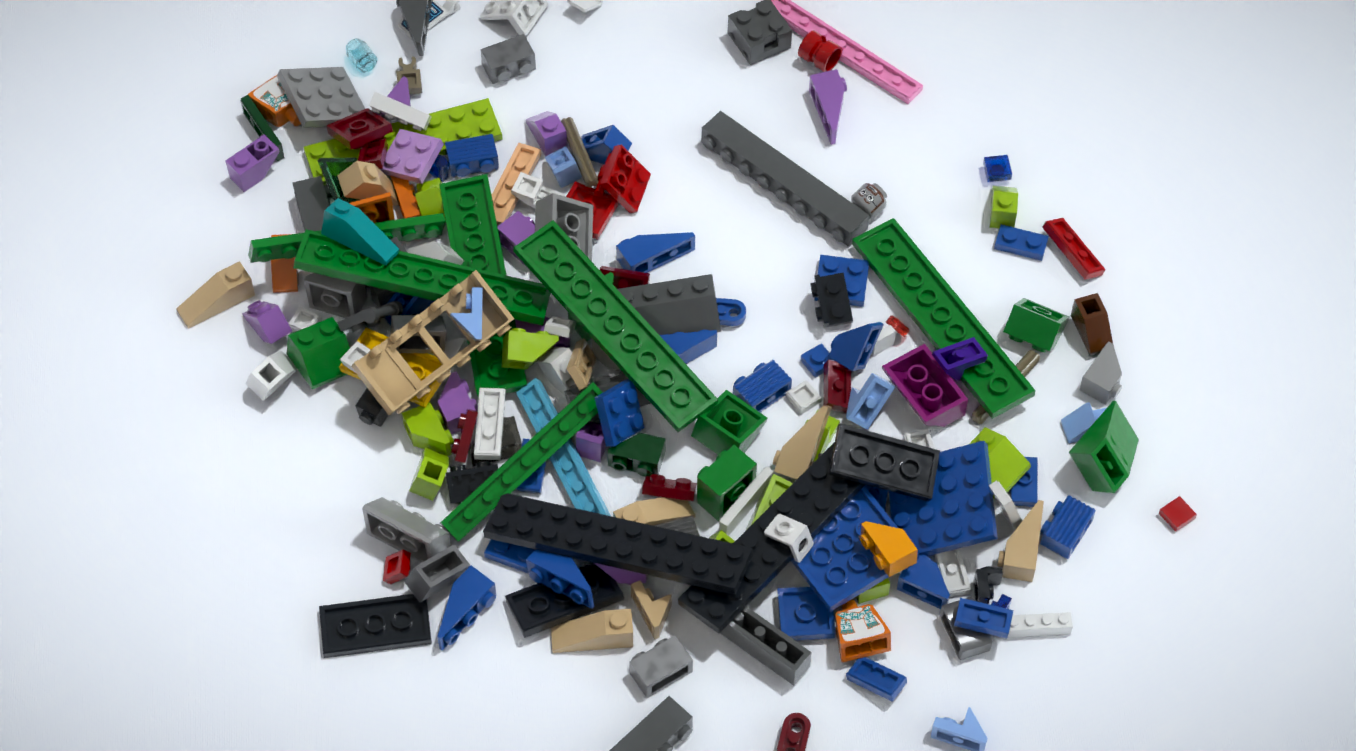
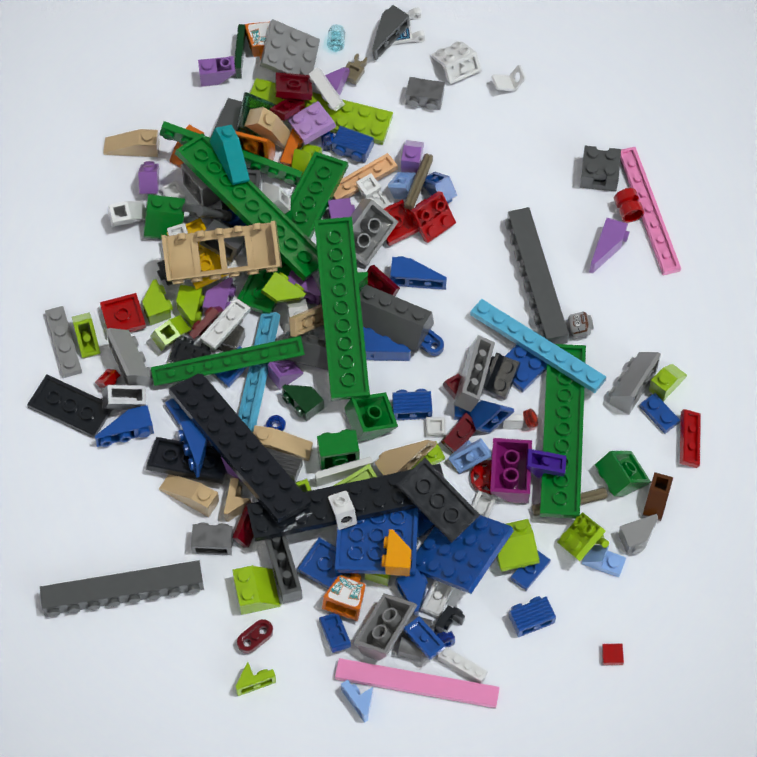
camera: 35 degrees right, 5 degrees up
light blue slope [450,287,483,341] -> none
white tile [544,316,576,338] -> none
blue plate [595,380,645,447] -> none
dark red plate [642,474,697,501] -> none
clear blue plate [983,155,1012,182] -> none
white tile [989,480,1022,530] -> none
tan slope [997,500,1044,582] -> none
green slope [1069,401,1139,493] -> none
none -> light grey plate [45,306,82,378]
none -> lime slope [71,312,101,358]
none -> red plate [100,293,146,332]
none -> lime slope [142,279,173,326]
none -> dark red plate [232,503,253,548]
none -> lime slope [232,566,281,615]
none -> clear blue plate [266,415,286,431]
none -> bright pink tile [335,658,500,708]
none -> light grey slope [354,593,417,661]
none -> dark red plate [443,373,461,399]
none -> light grey brick [453,335,495,412]
none -> medium azure plate [470,299,606,393]
none -> red wheel [470,460,493,495]
none -> lime plate [557,512,609,561]
none -> light grey slope [609,352,661,415]

